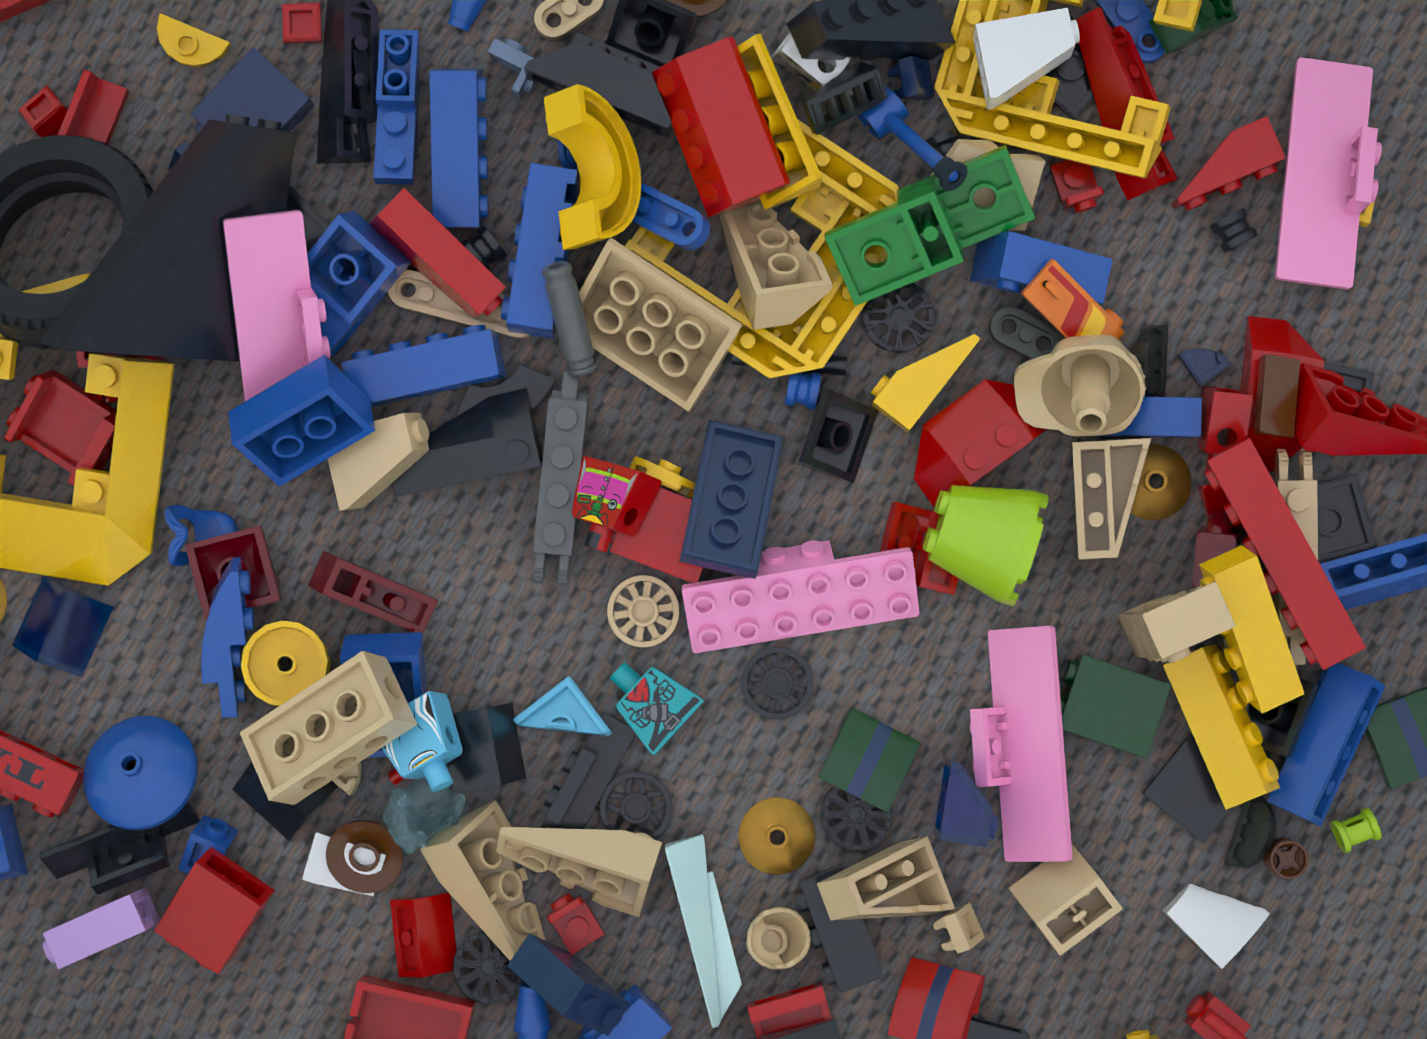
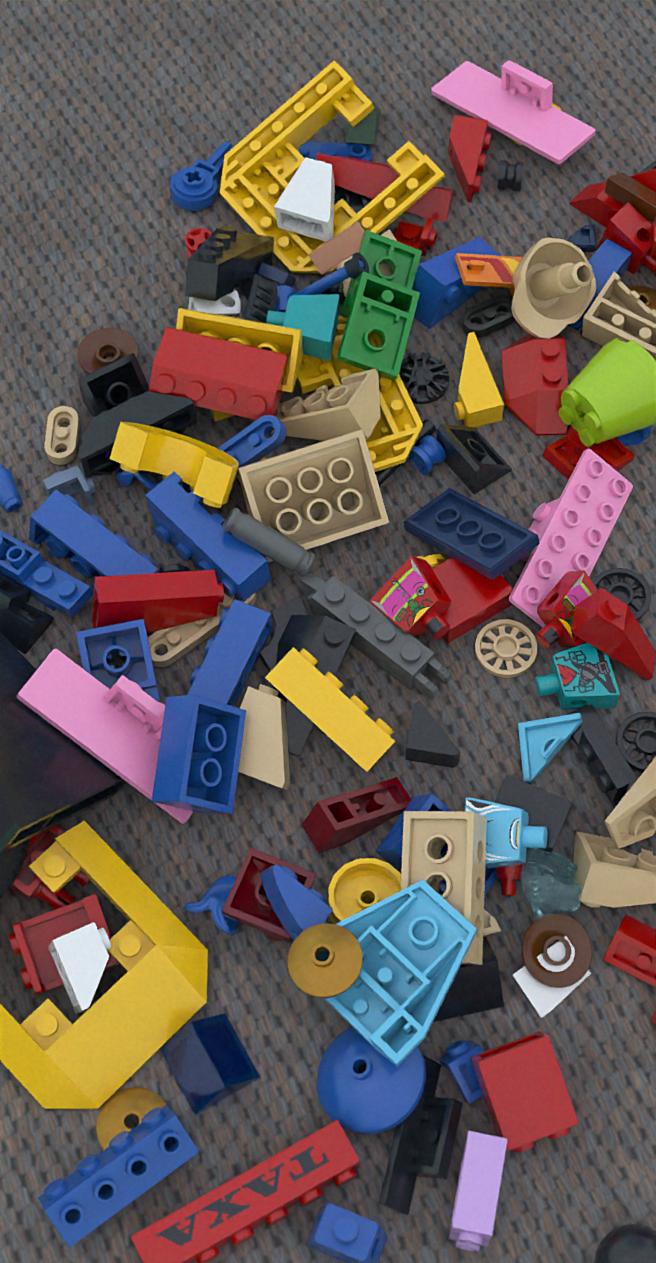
camera: 55 degrees left, 25 degrees down
none -> white slope [48,922,112,1014]
none -> yellow brick [265,647,395,772]
none -> teal torso [266,294,340,361]
none -> pearl gold dish [287,923,363,998]
none -> nougat sticker [309,221,365,275]
none -> medium azure wedge [316,880,477,1066]
none -> black slope [405,700,460,768]
none -> red torso [535,570,598,649]
none -> red slope [571,588,656,680]

